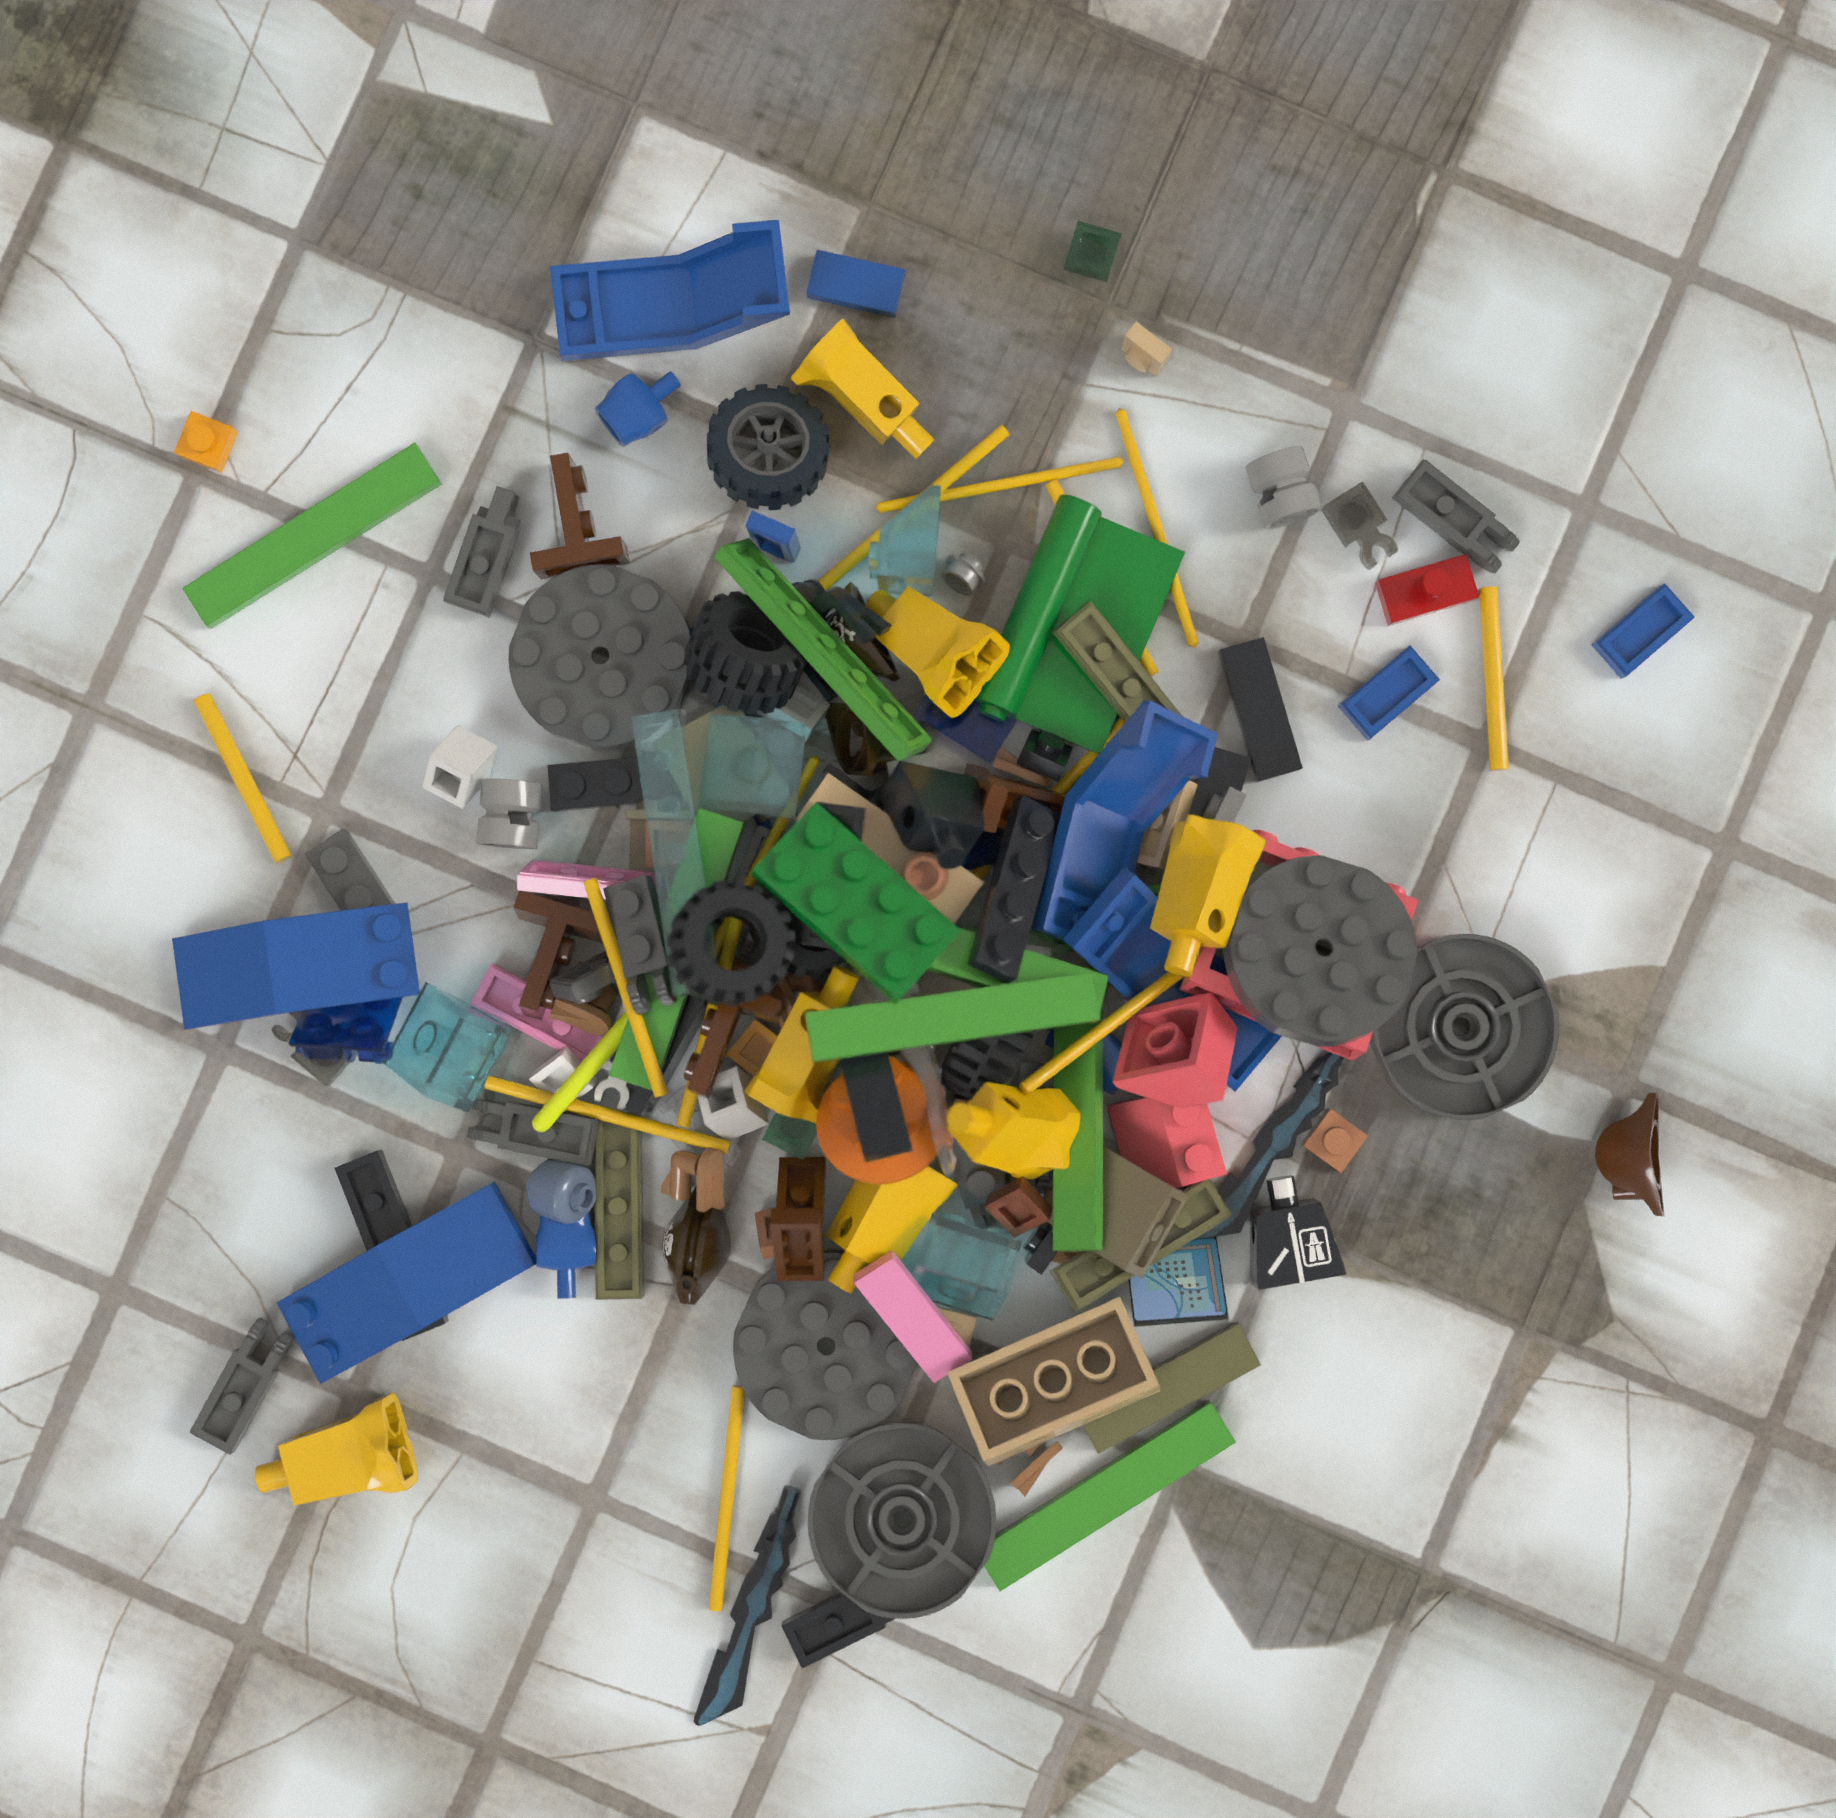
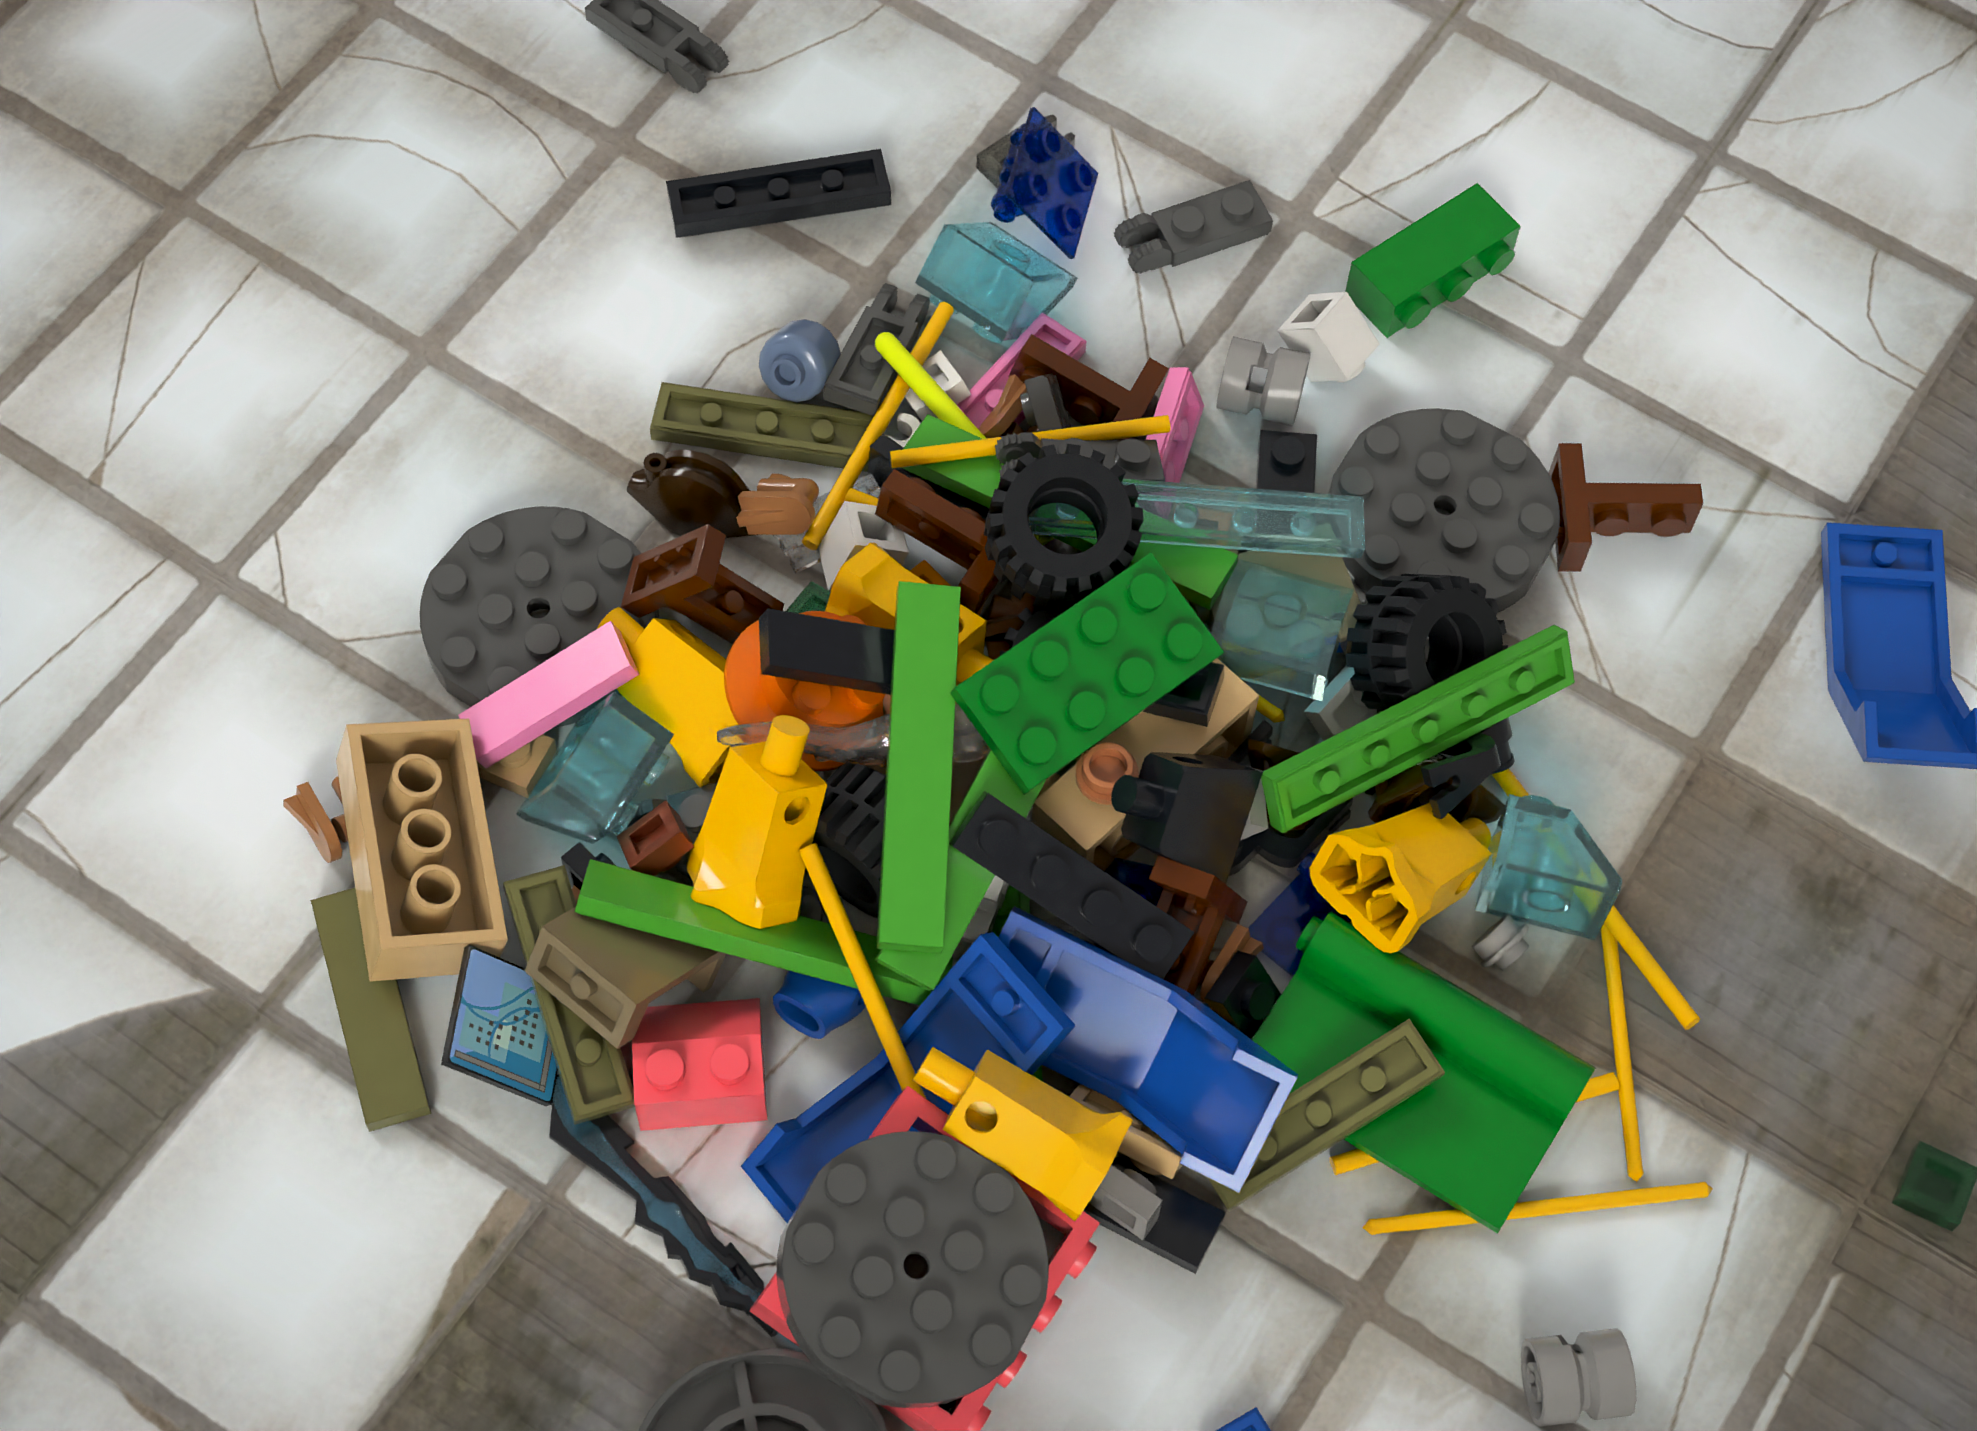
camera: 90 degrees right, 25 degrees down
blue windscreen [172,902,420,1030] -> none
light orange plate [174,411,239,473] -> none
bright green tile [182,443,442,629] -> none
yellow bar [194,693,292,864] -> none
yellow piece [255,1392,418,1505] -> none
blue windscreen [277,1181,536,1384] -> none
dark grey hinge [443,486,521,618] -> none
blue piece [536,1212,596,1299] -> none
blue piece [595,371,681,447] -> none
black sword [694,1485,801,1726] -> none
black wheel [707,384,830,510] -> none
yellow axle [708,1385,745,1611] -> none
blue tile [745,510,801,563] -> none
black hinge [781,1592,894,1668] -> none
yellow piece [790,318,935,459] -> none
blue tile [806,250,905,318] -> none
dark grey piece [808,1422,996,1619] -> none
bright green tile [984,1400,1236,1591] -> none
coral slope [1113,992,1238,1109] -> none
tan plate [1121,321,1173,377] -> none
black tile [1218,637,1303,783] -> none
black torso [1250,1175,1346,1290] -> none
nougat plate [1300,1108,1368,1173] -> none
none -> green brick [1345,183,1521,338]

